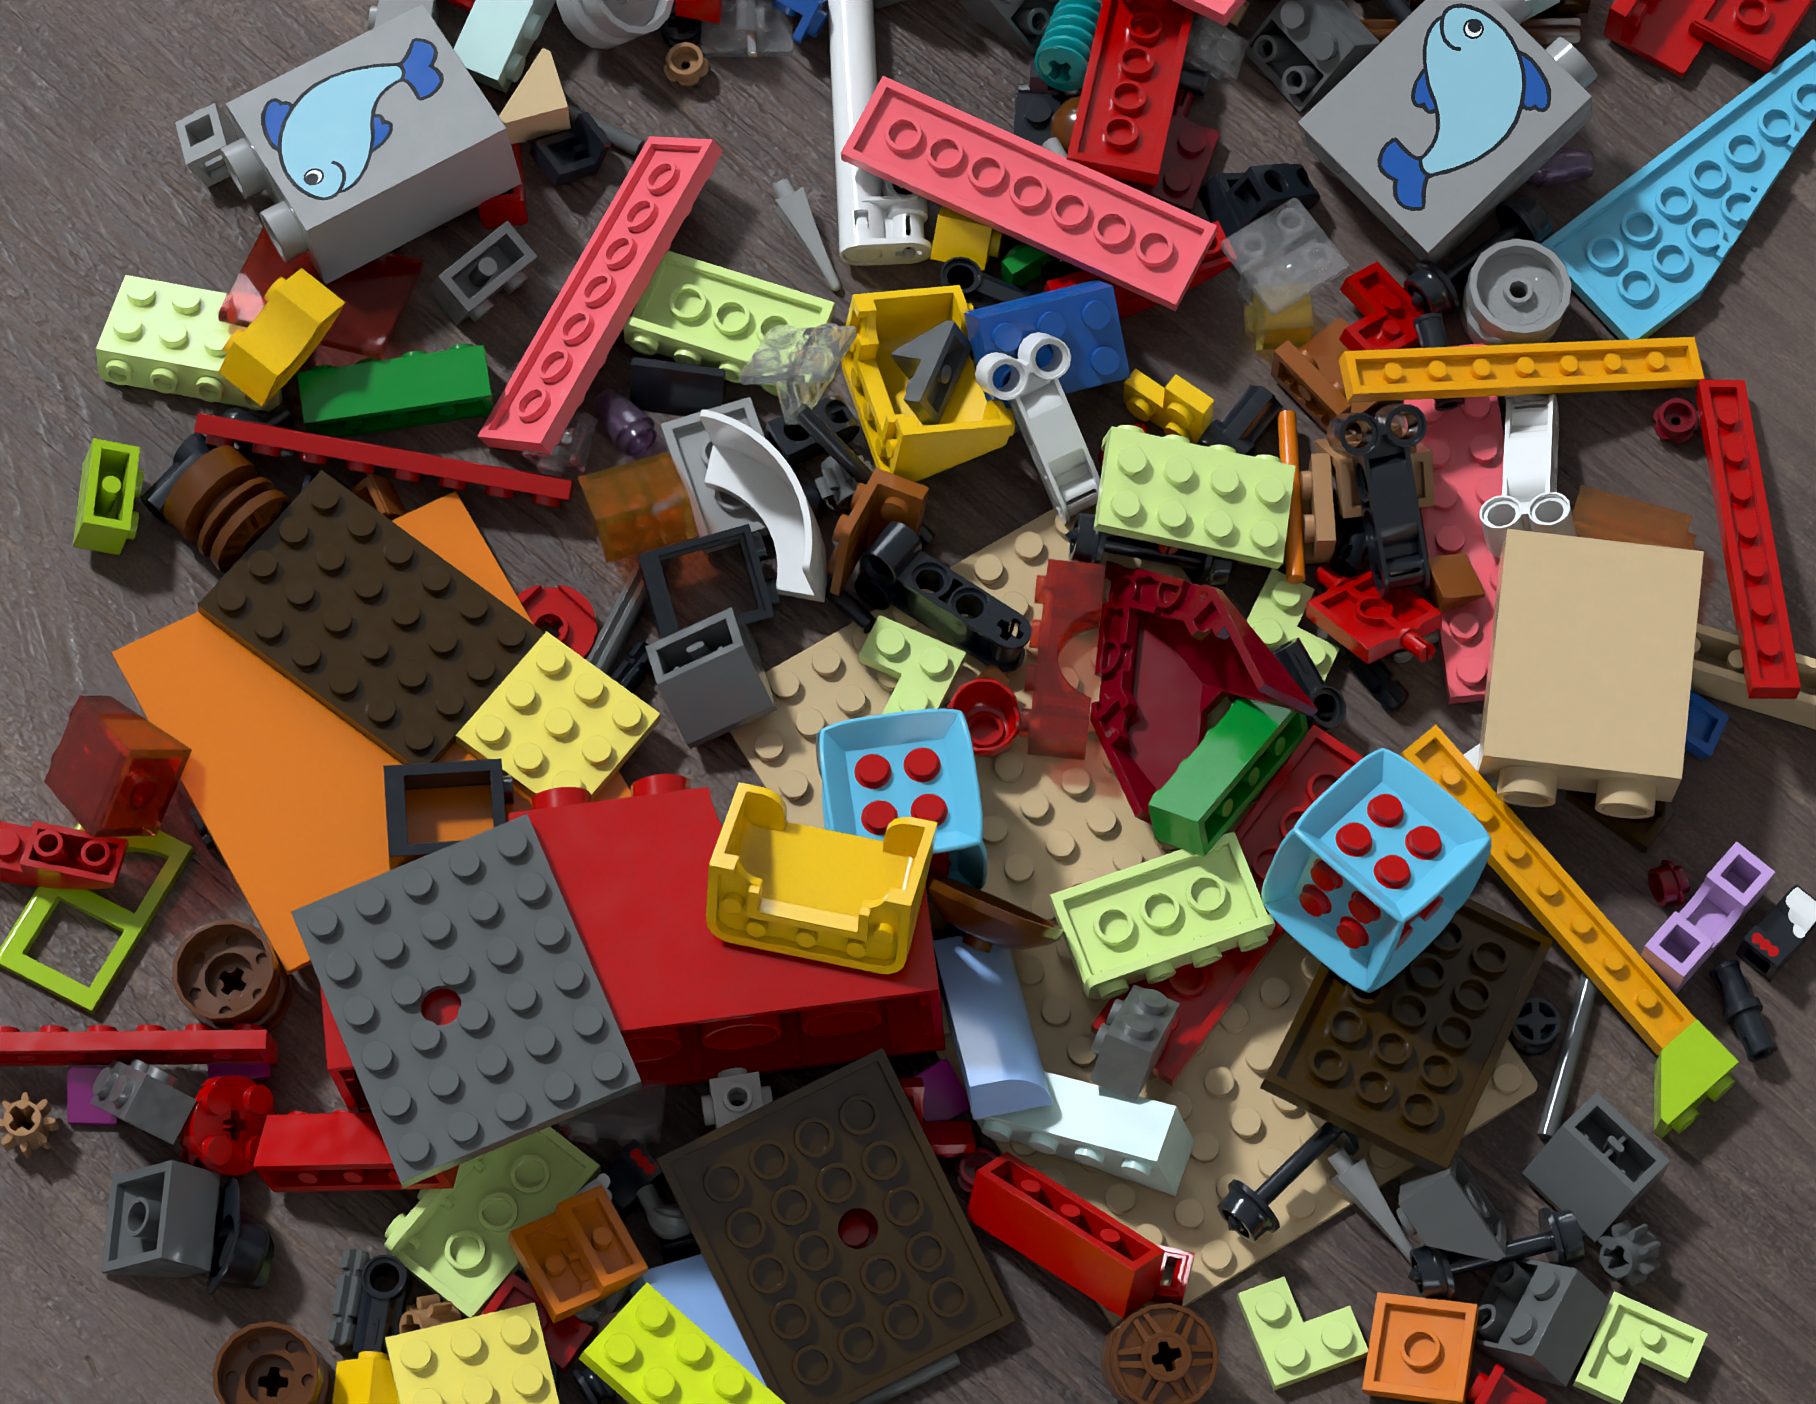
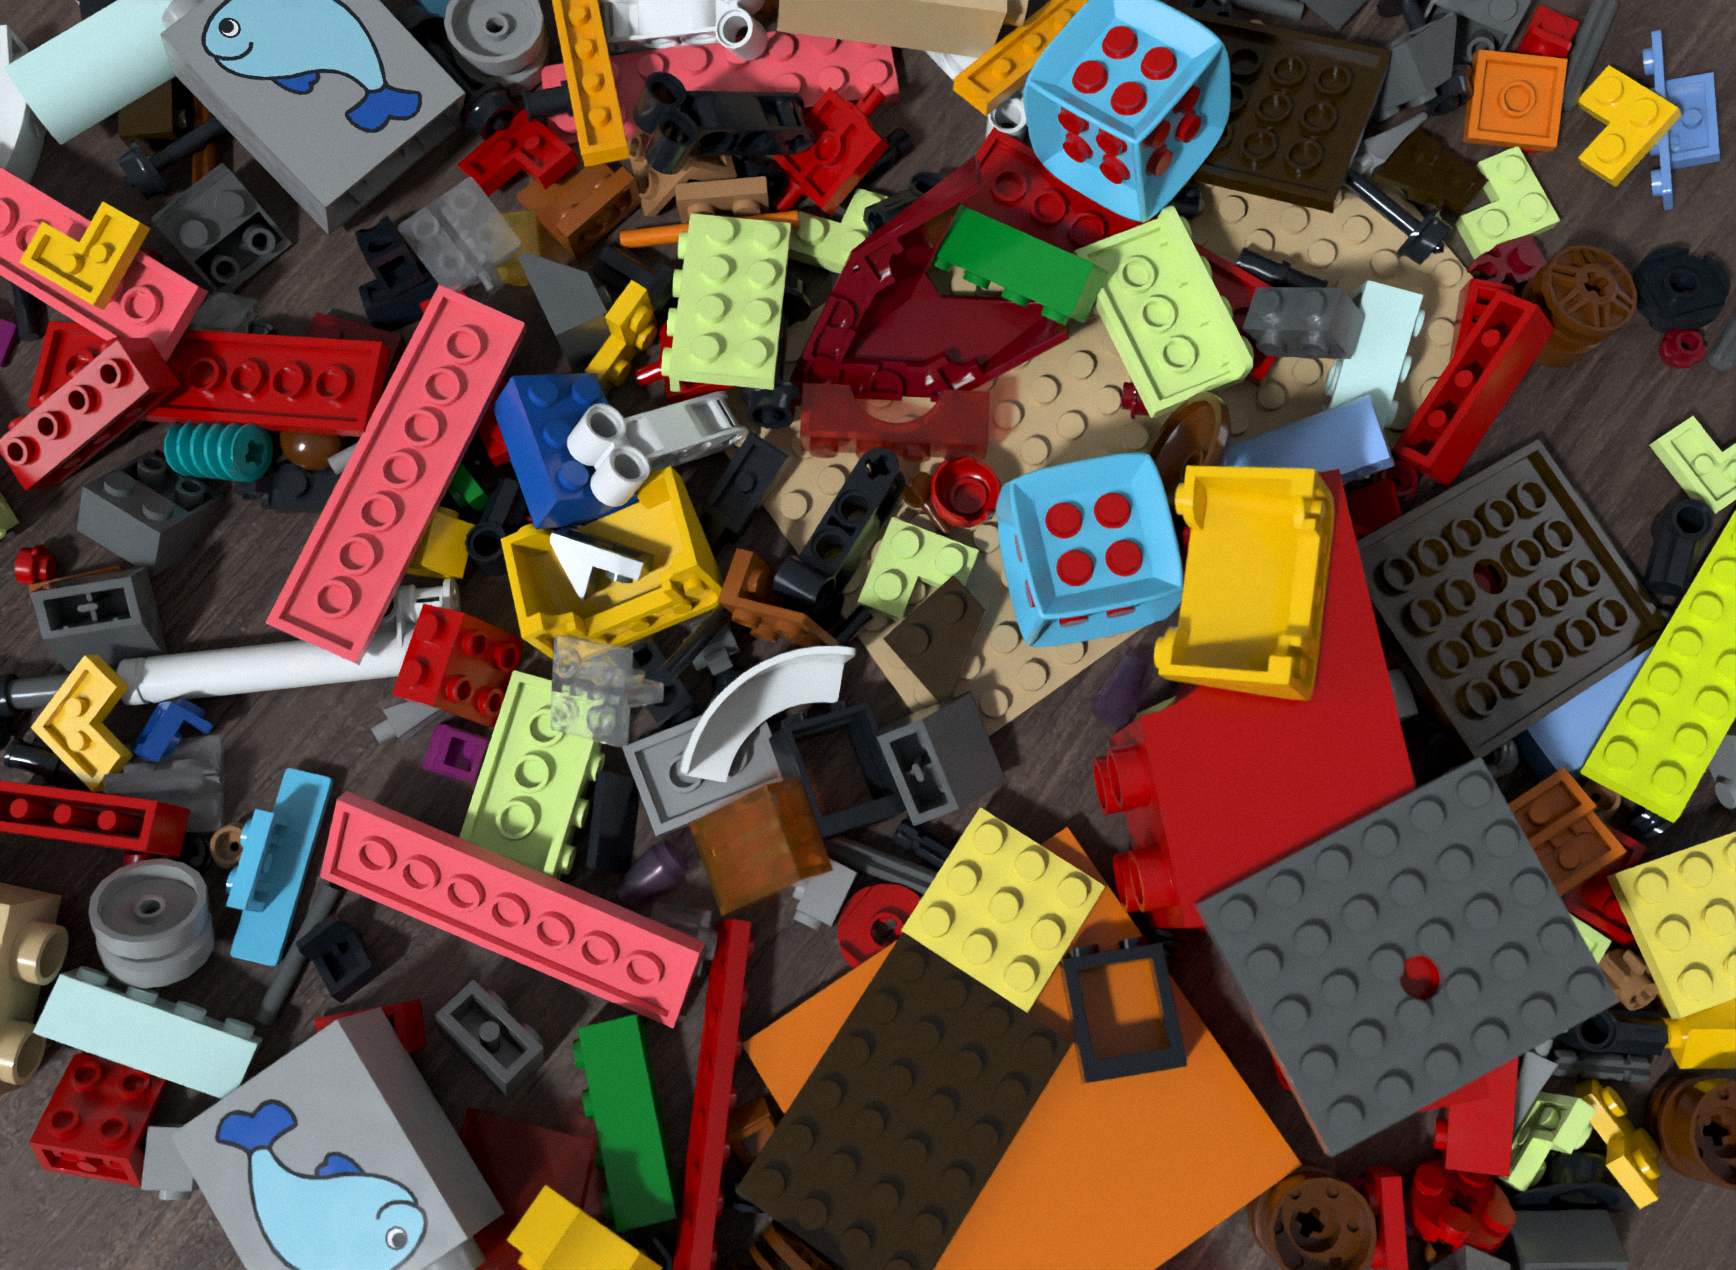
camera: 95 degrees left, 10 degrees up
tan slope [499,48,571,144] -> none
dark orange slope [1428,553,1485,612] -> none
none -> medium azure bracket [226,768,334,966]
none -> red bracket [392,604,524,727]
none -> magenta slope [422,724,490,784]
none -> dark grey slope [517,252,613,369]
none -> black hinge [699,431,793,558]
none -> light grey brick [792,851,857,931]
none -> dark brown wing [883,575,987,703]
none -> black arm [1152,186,1205,221]
none -> black pin [1236,247,1329,288]
none -> dark brown wing [1370,127,1489,215]
none -> dark red plate [1466,234,1547,289]
none -> yellowish green plate [1489,1092,1596,1192]
none -> light grey piece [1513,1039,1558,1136]
none -> yellow plate [1575,1079,1660,1209]

